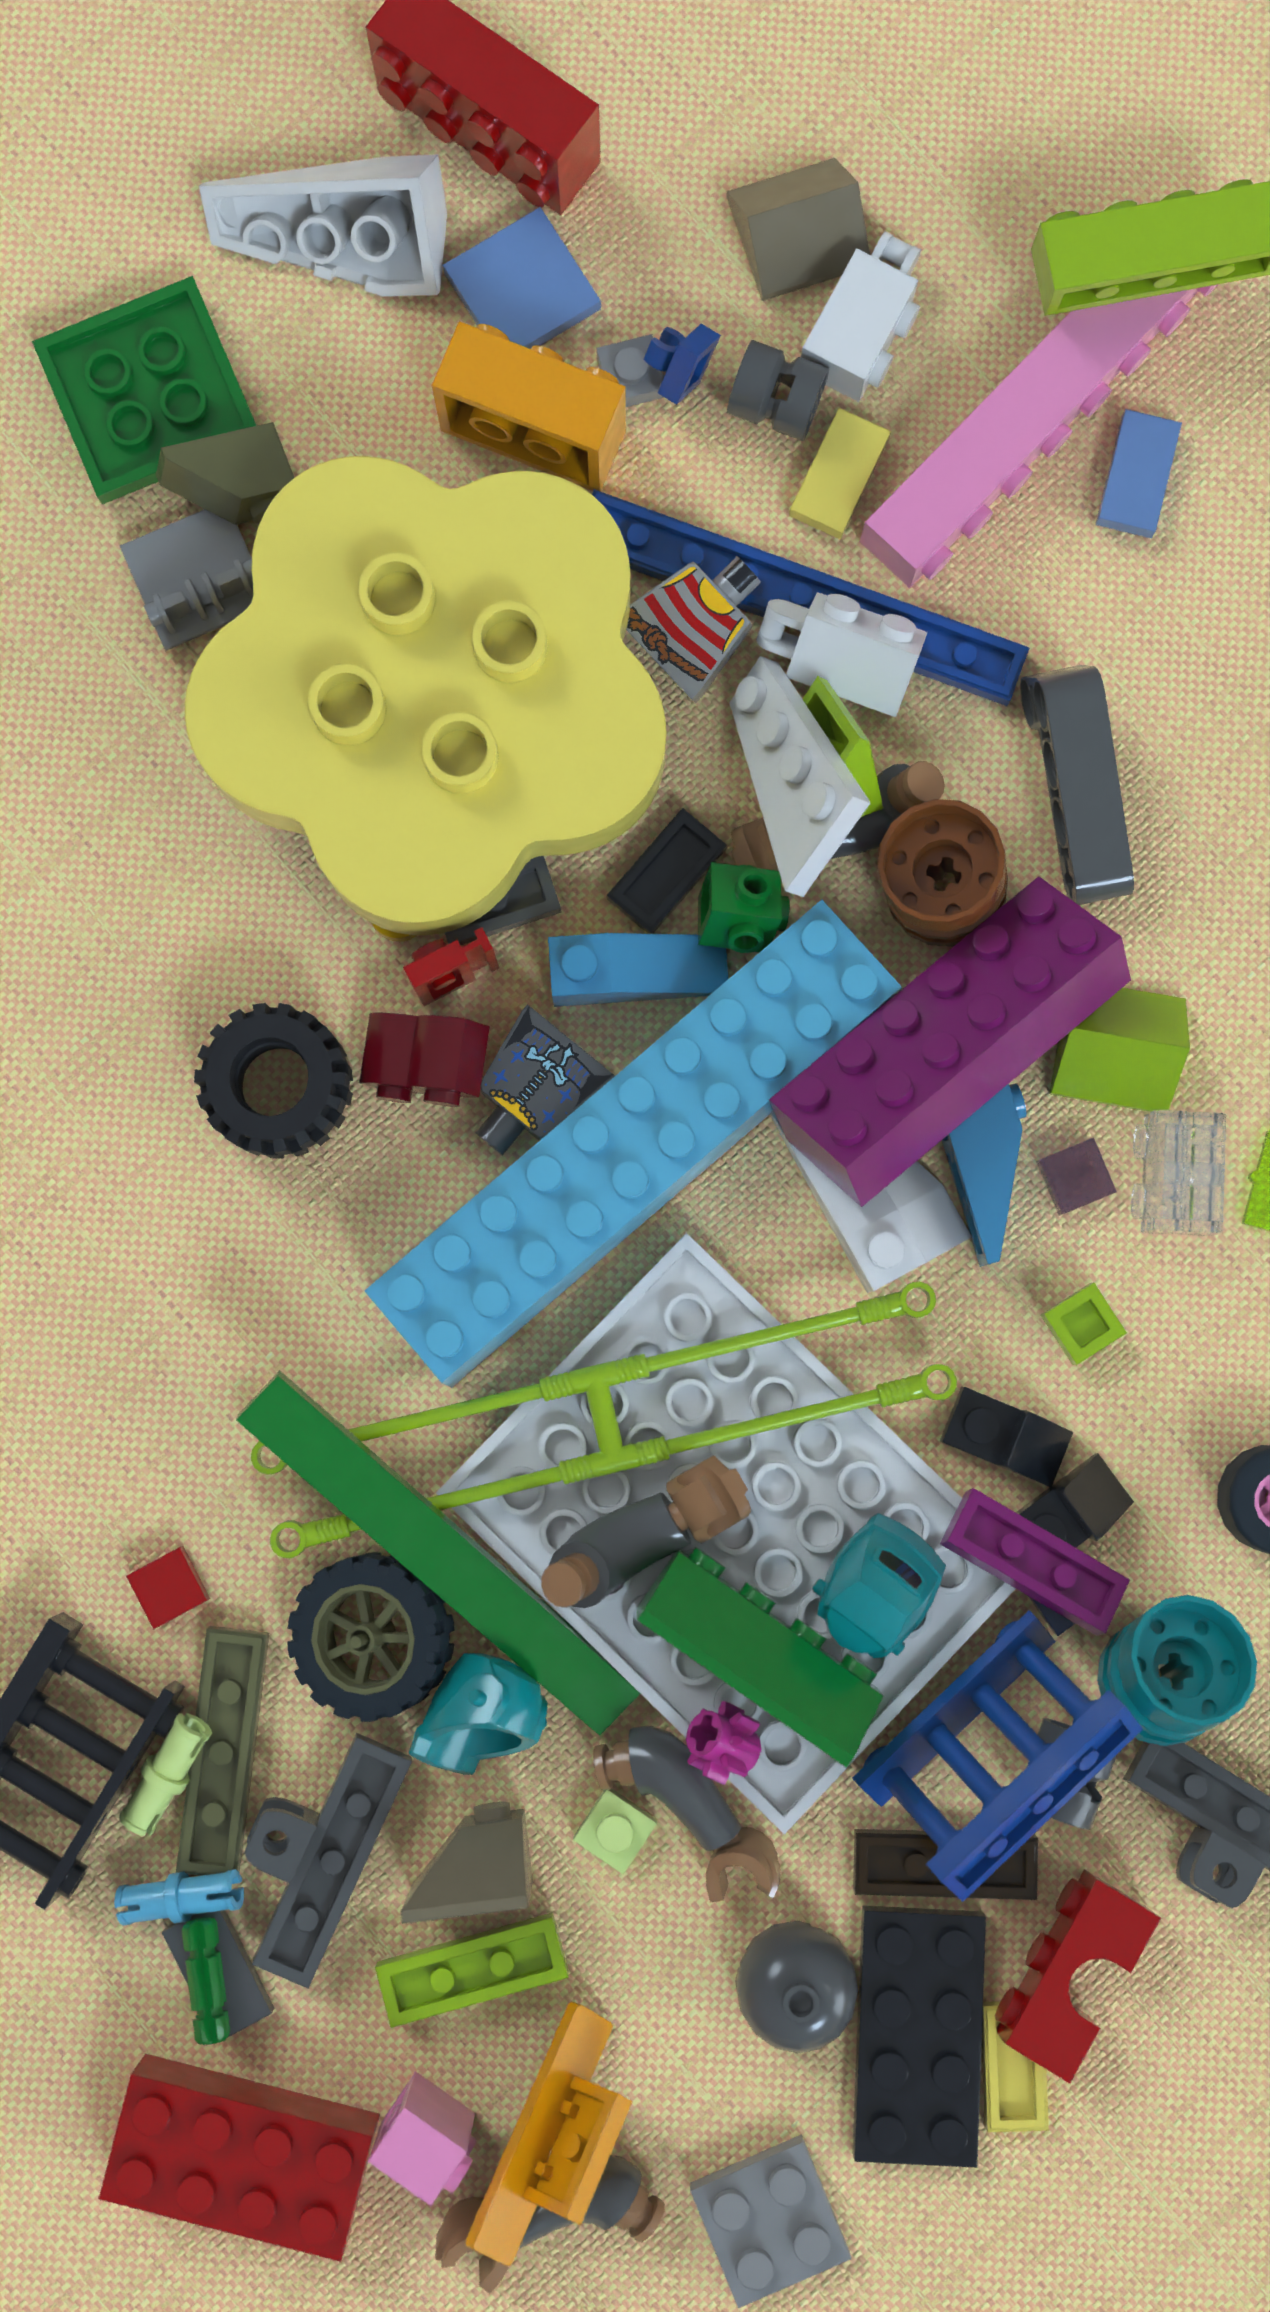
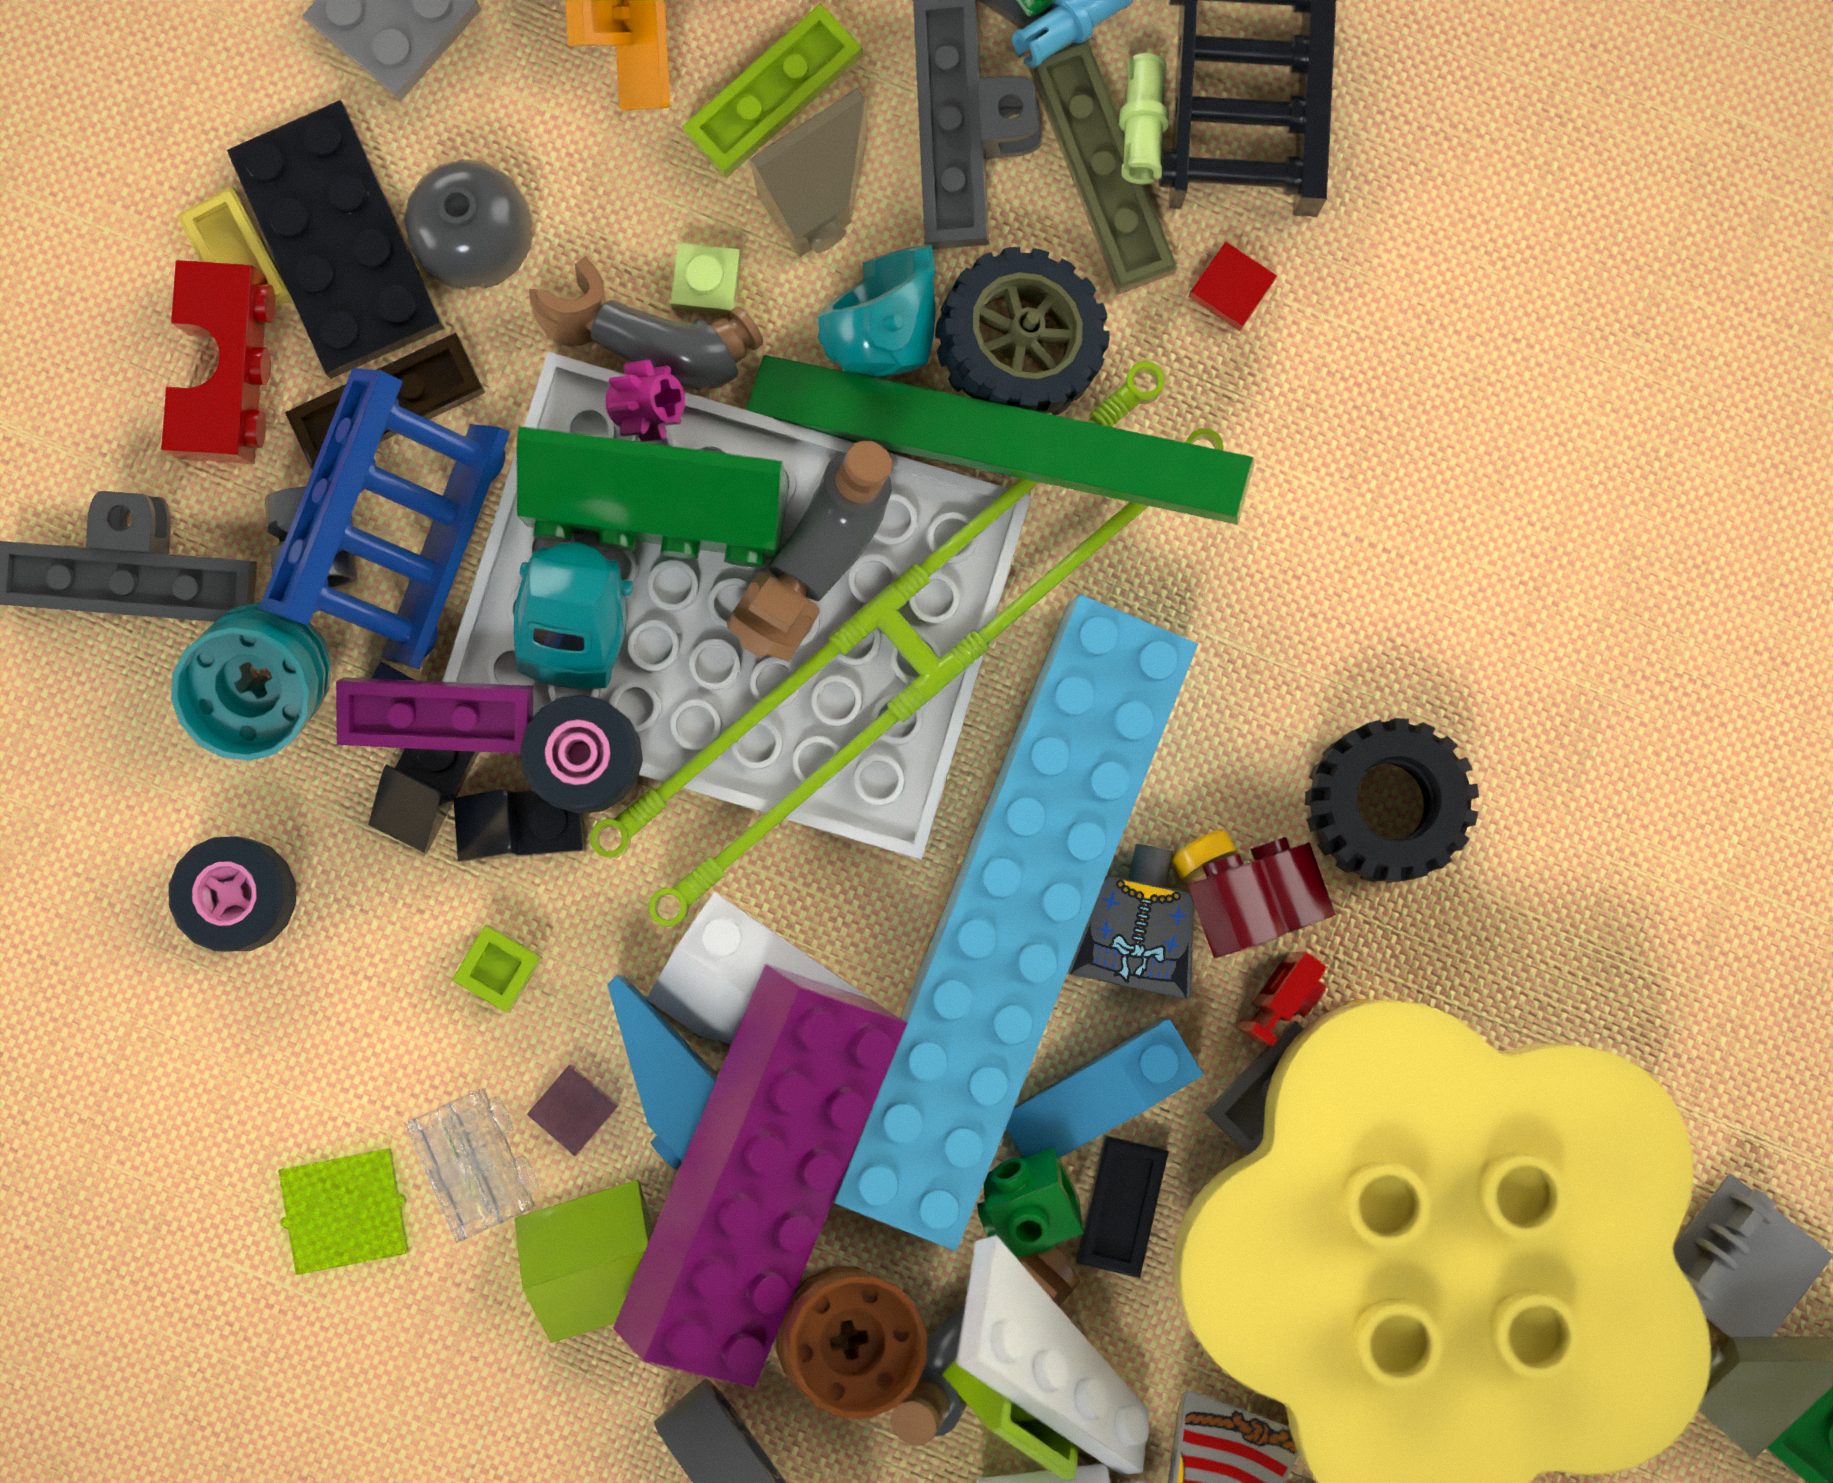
camera: 155 degrees right, 0 degrees up
none -> black wheel [520,694,643,814]
none -> yellow tile [1171,829,1238,882]

